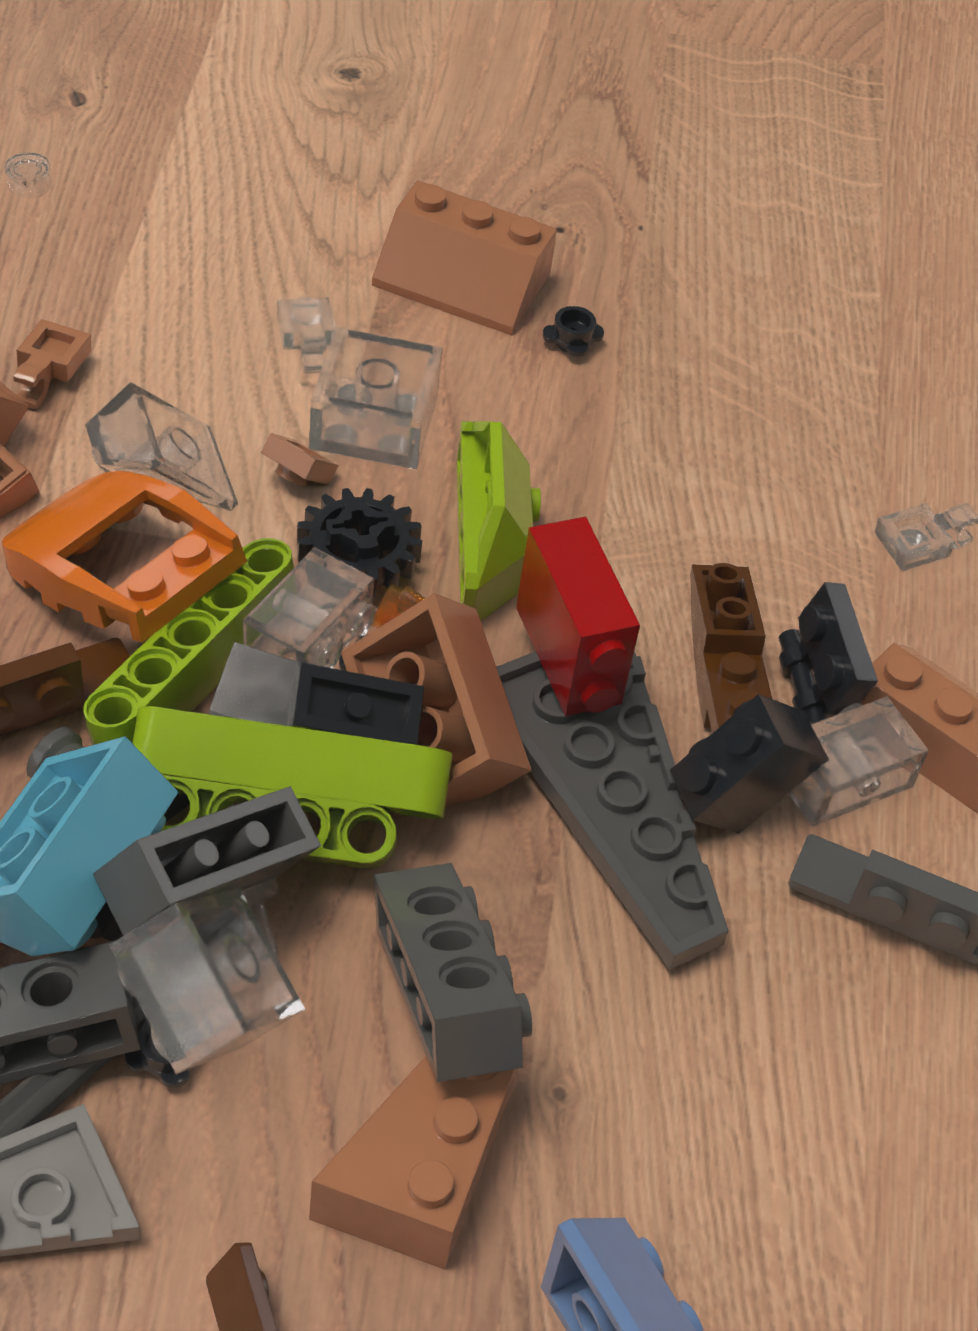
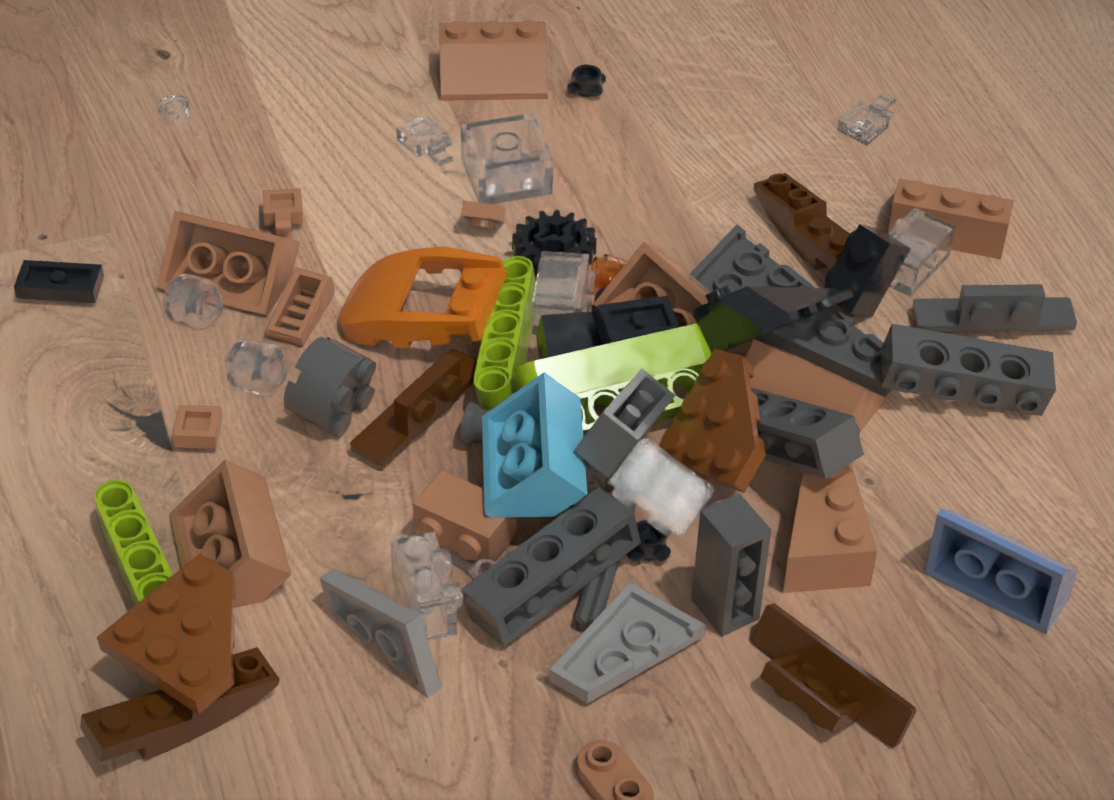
camera: 20 degrees left, 5 degrees down
clear slope [85,382,238,511] -> none
lime wedge [456,421,541,621] -> none
red brick [516,516,640,716] -> none
black plate [778,582,878,739] -> none
none -> dark orange plate [652,349,766,493]
none -> dark grey brick [692,493,771,637]
none -> black wedge [693,285,854,353]
none -> nougat slope [745,339,886,432]
none -> dark grey brick [880,324,1056,416]

